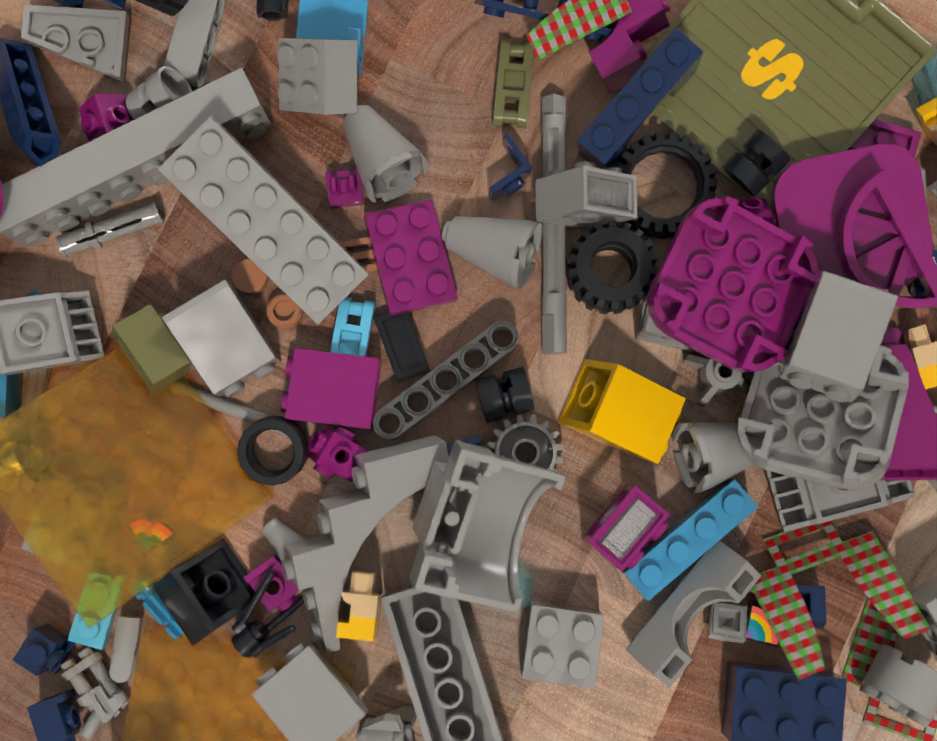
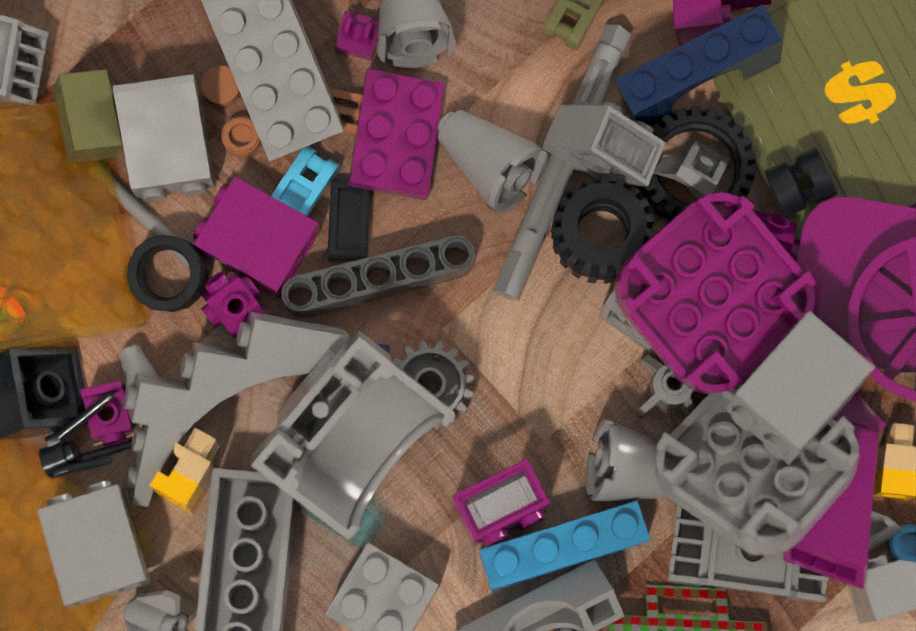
camera: 20 degrees right, 5 degrees down
black wheel [475,367,535,423] -> none
dark blue bracket [489,134,532,201] -> none
yellow slope [557,359,686,464] -> none
none -> light grey slope [653,138,731,199]

